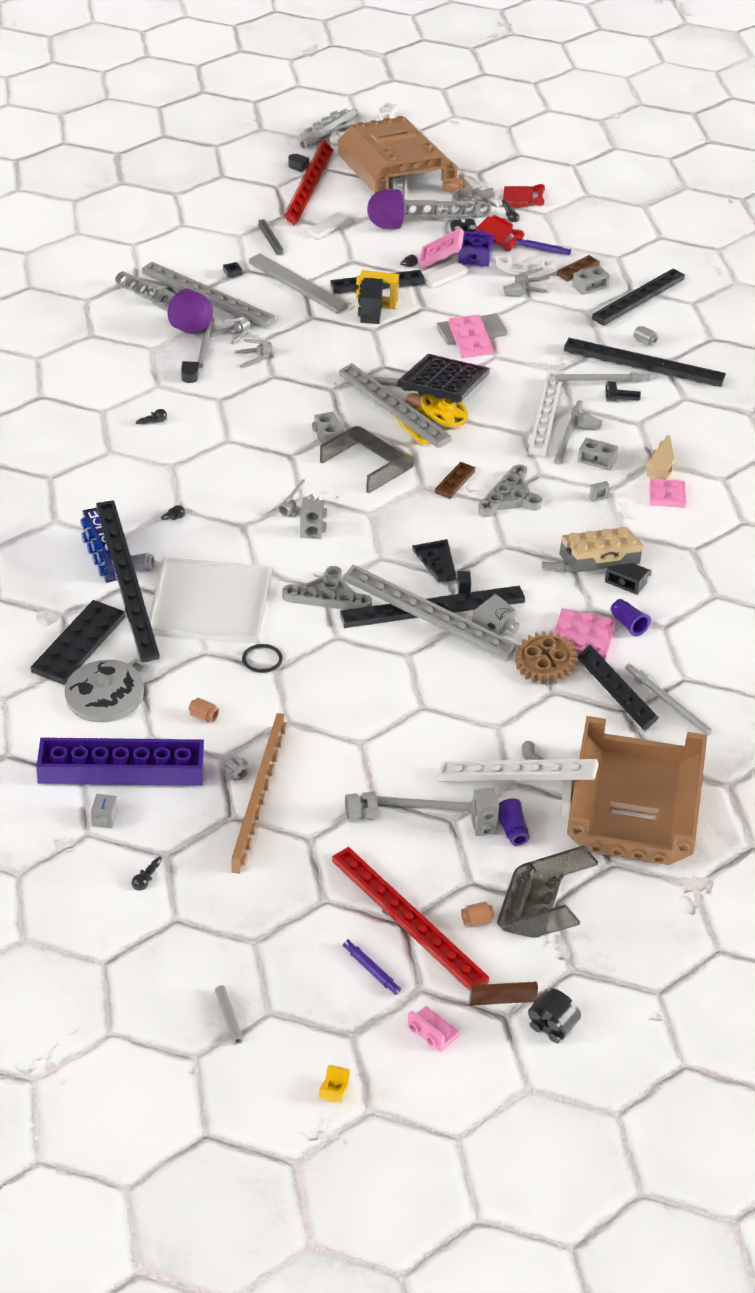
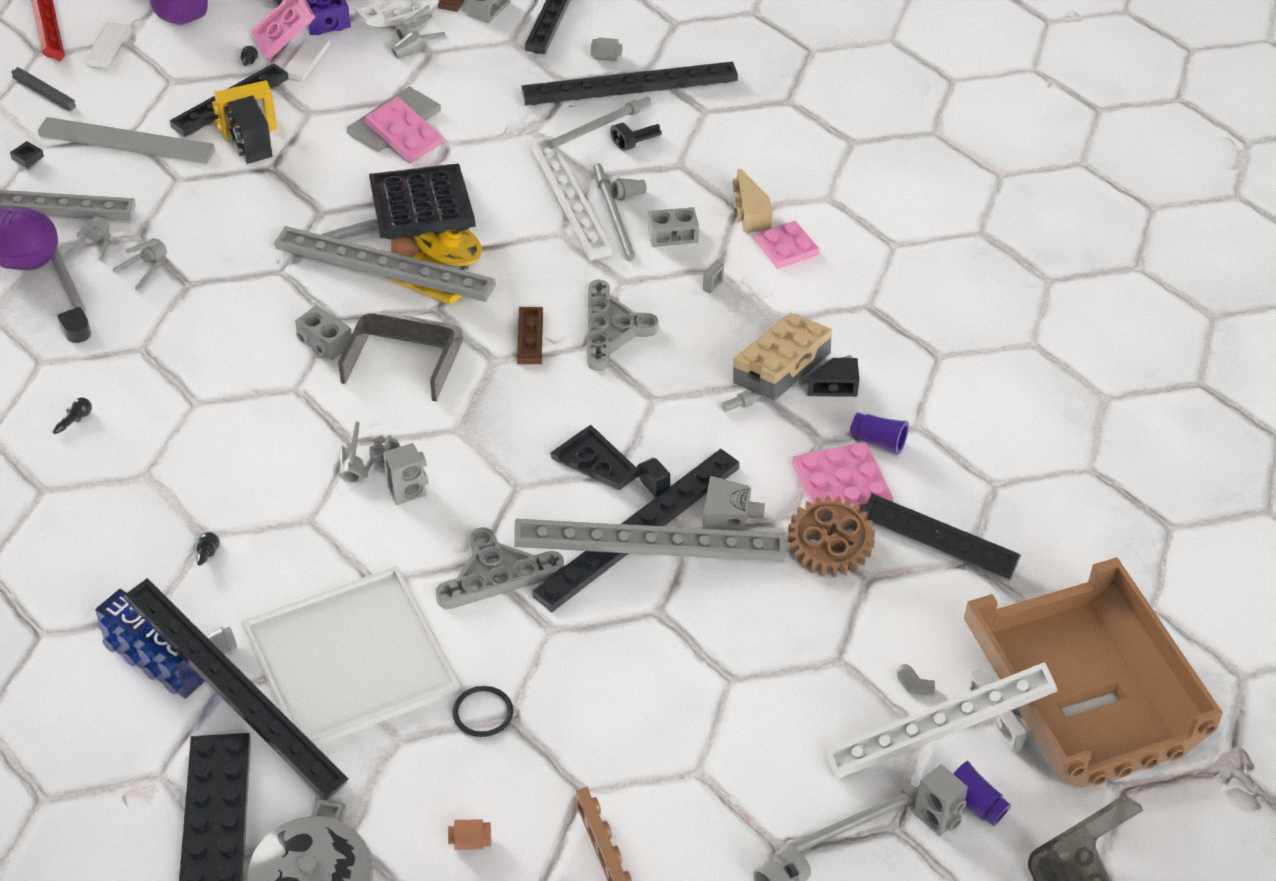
camera: 30 degrees left, 5 degrees up
light grey bar [625,663,713,736] -> none

